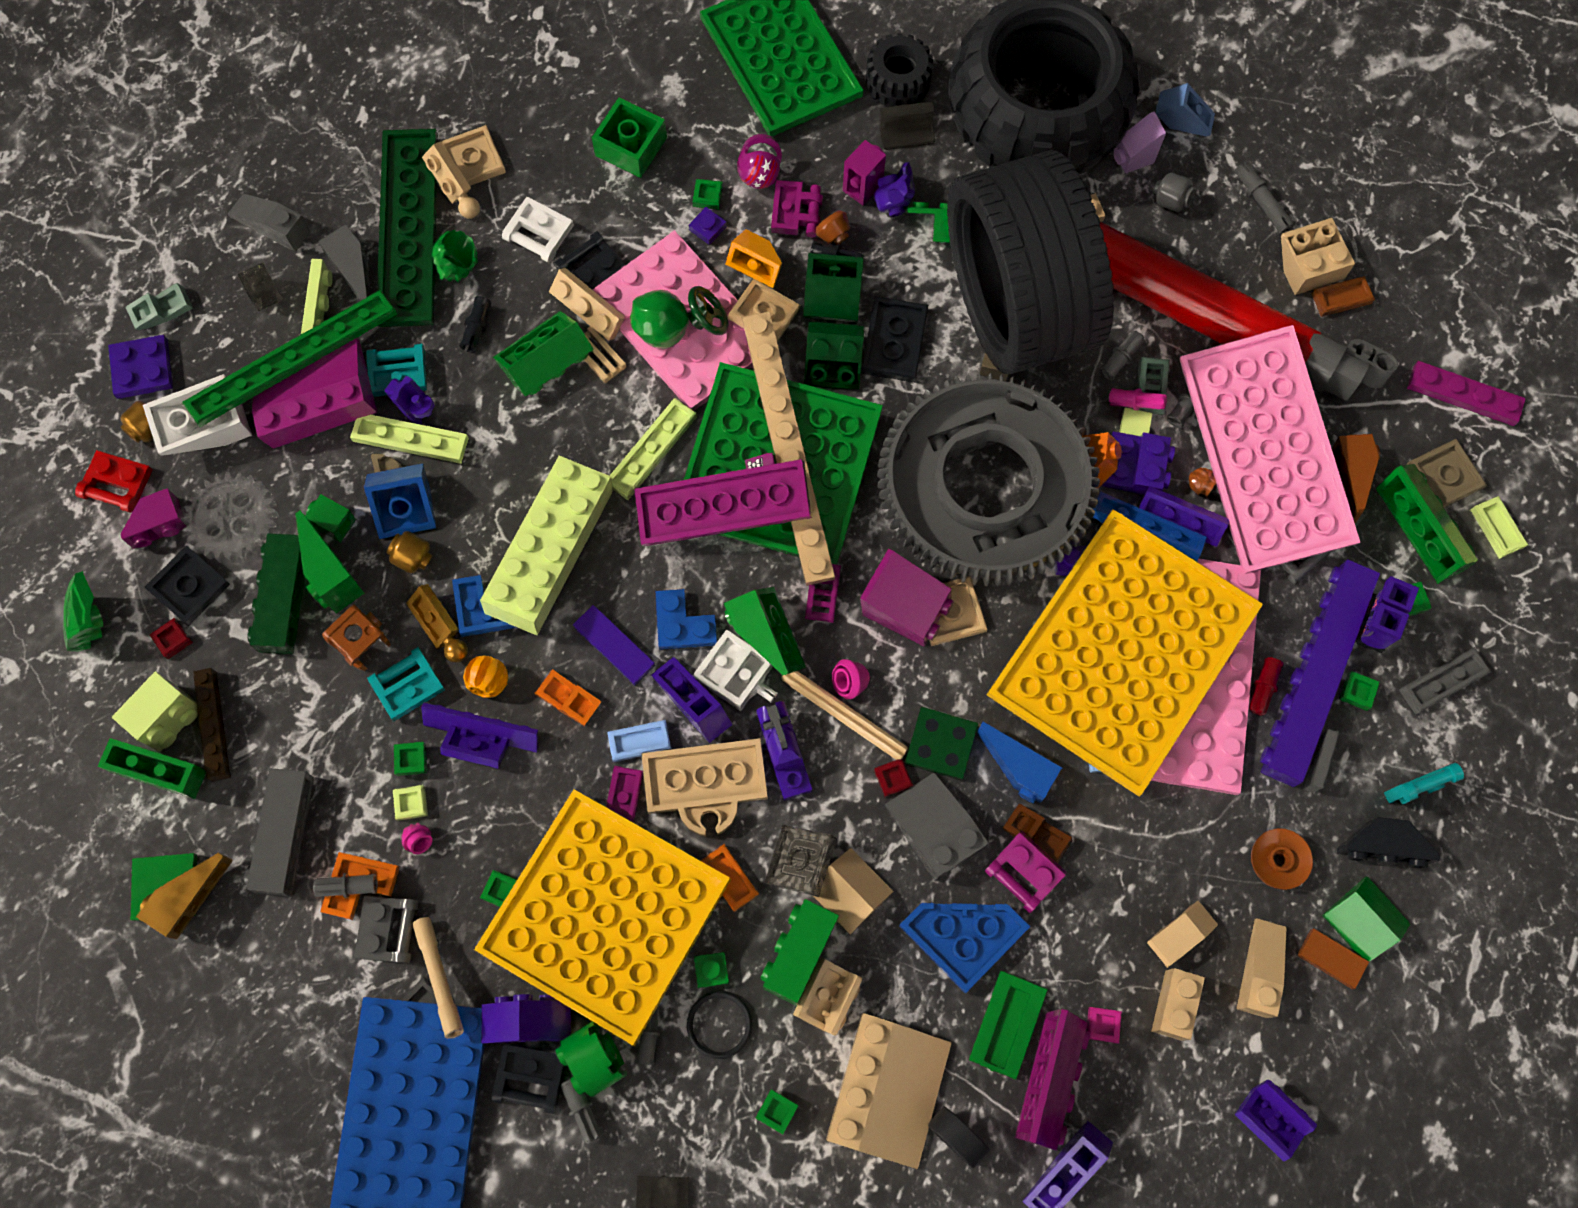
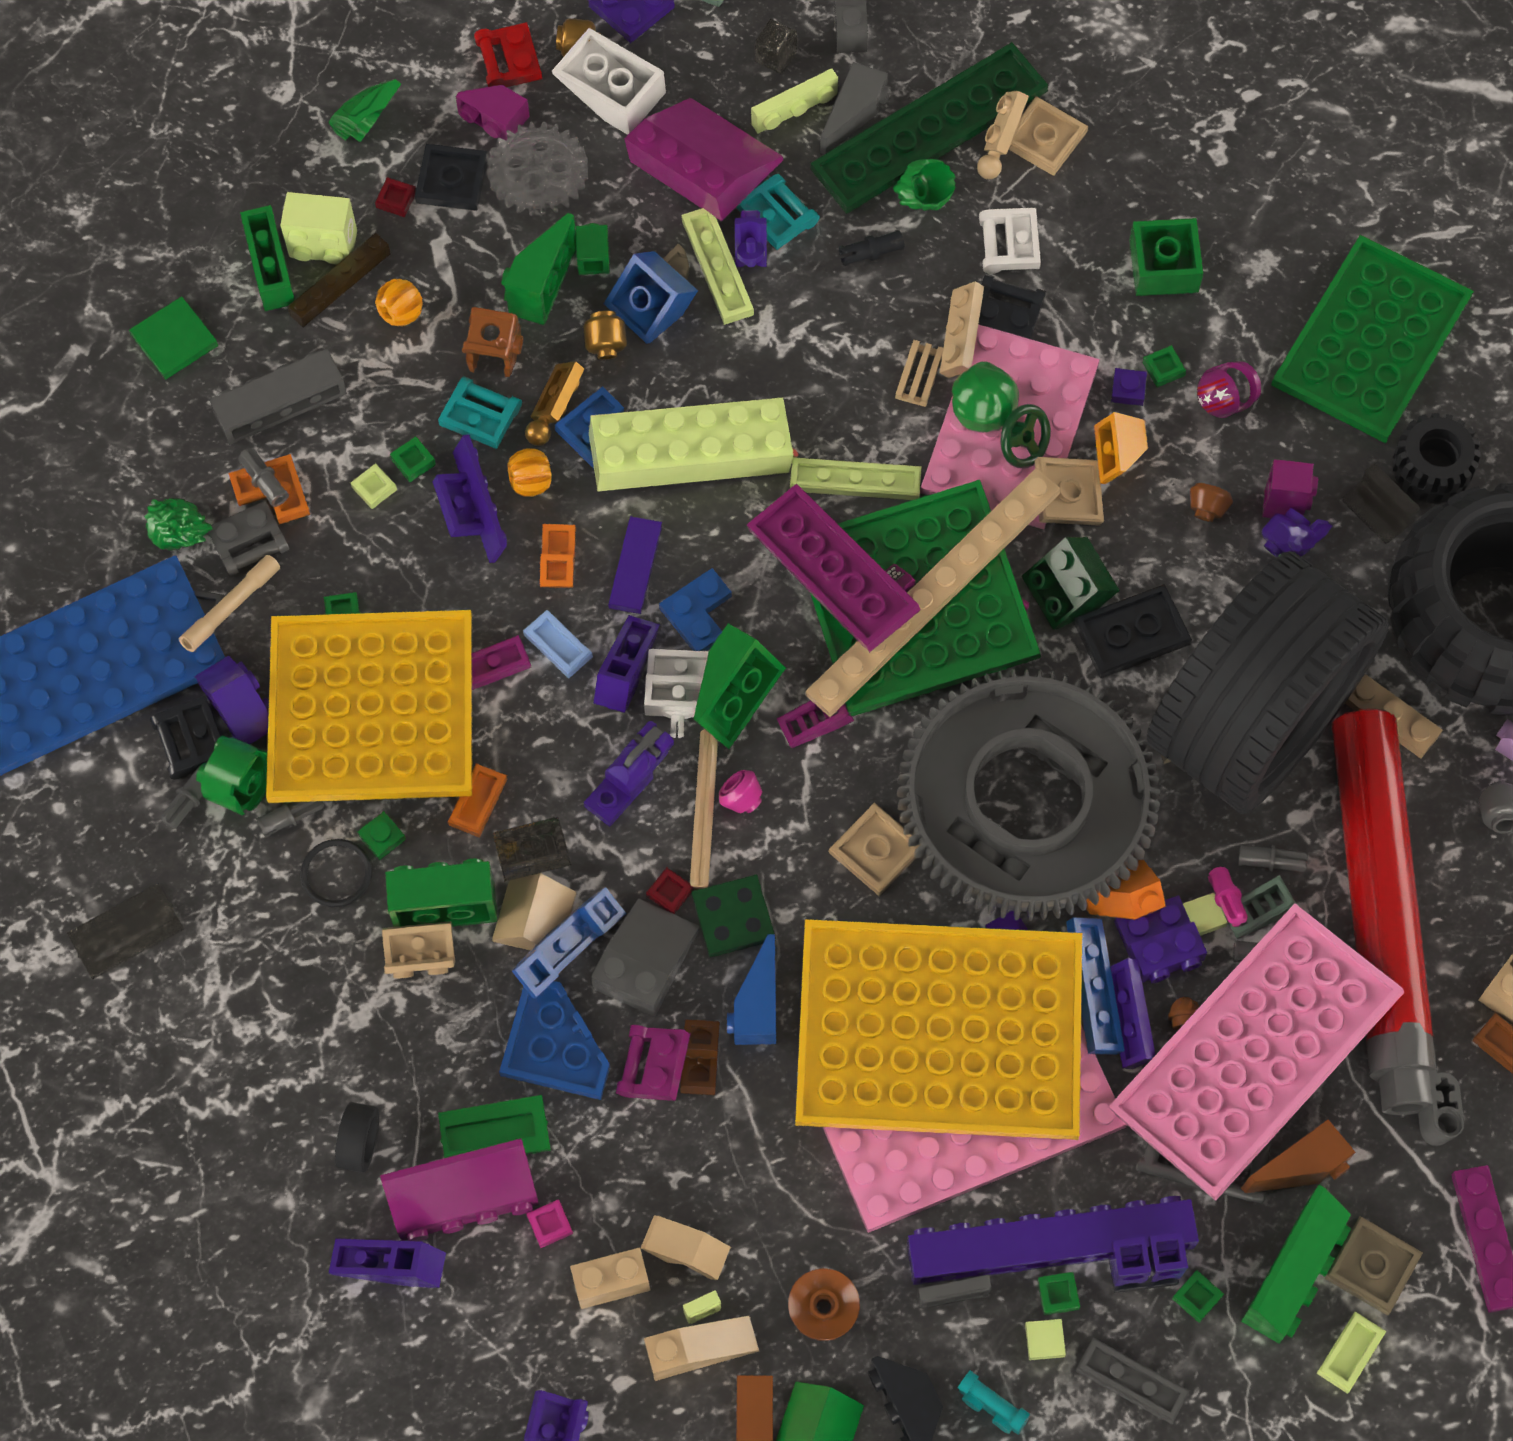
camera: 60 degrees right, 5 degrees down
pearl gold slope [136,853,233,940] -> none
green tile [182,290,397,427] -> none
dark green brick [247,533,305,654] -> none
dark pink plate [401,823,433,855] -> none
green slope [493,311,593,397] -> none
tan plate [641,738,768,837] -> none
green plate [755,1089,798,1135] -> none
magenta plate [771,180,823,238] -> none
dark green slope [803,253,863,323] -> none
black axle [810,239,865,263] -> none
tan slope [826,1013,951,1169] -> none
magenta slope [860,548,954,647] -> none
dark red axle [1249,657,1284,716] -> none
none -> green hair [144,498,213,551]
none -> light orange piece [375,279,423,326]
none -> slope [512,887,627,998]
none -> yellowish green tile [683,1290,721,1324]
none -> yellowish green tile [1025,1319,1066,1360]

